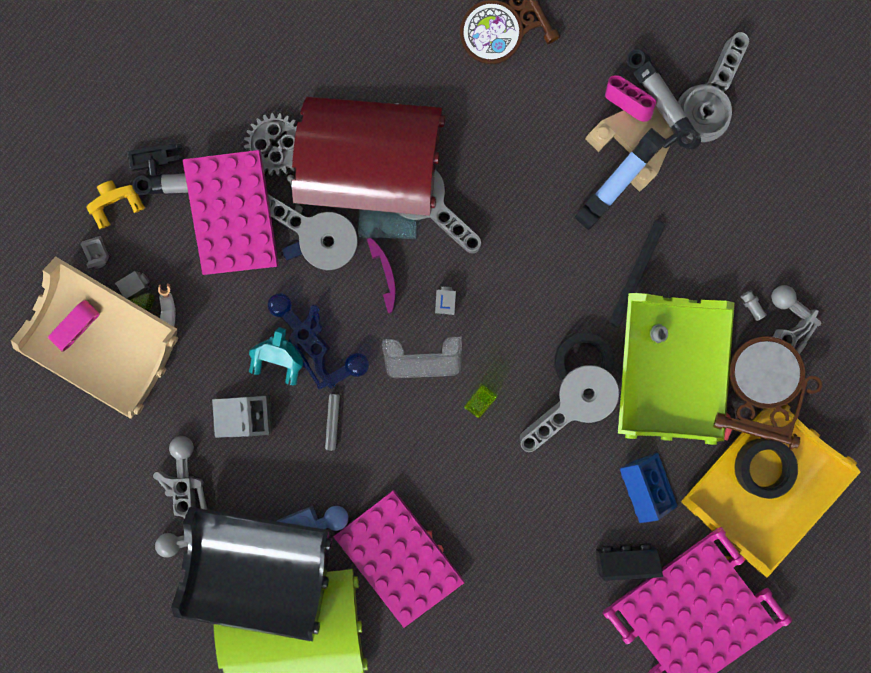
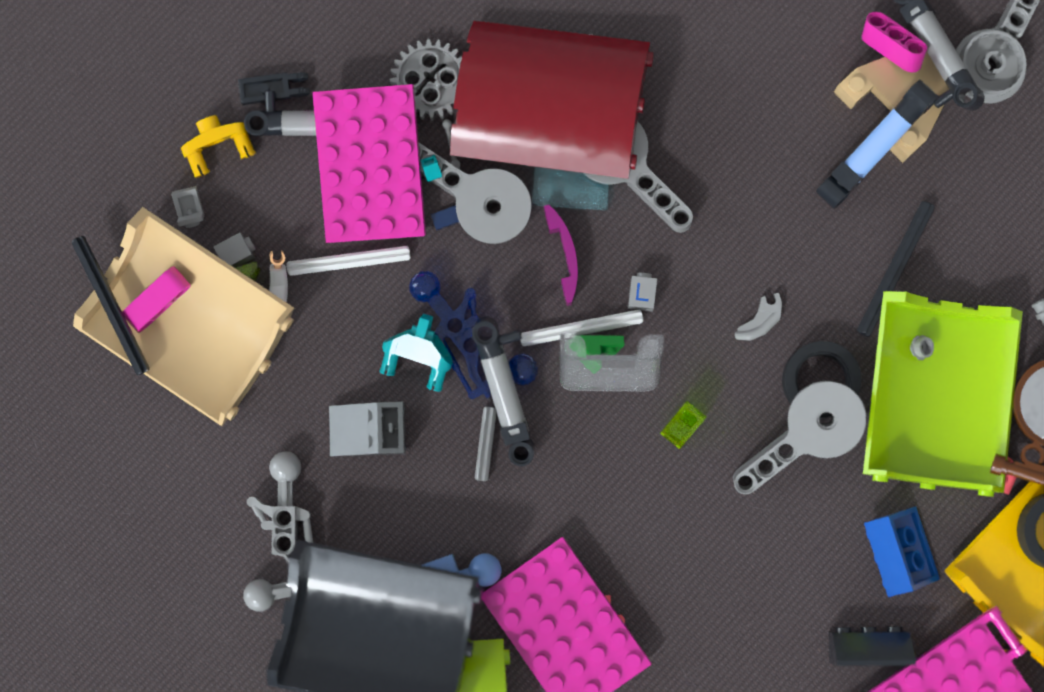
camera: 10 degrees right, 5 degrees down
none -> black axle [72,236,150,375]
none -> white axle [287,246,411,275]
none -> teal piece [420,155,442,182]
none -> piece [472,316,535,466]
none -> white axle [521,310,643,347]
none -> green slope [568,335,624,371]
none -> light grey piece [735,293,782,341]

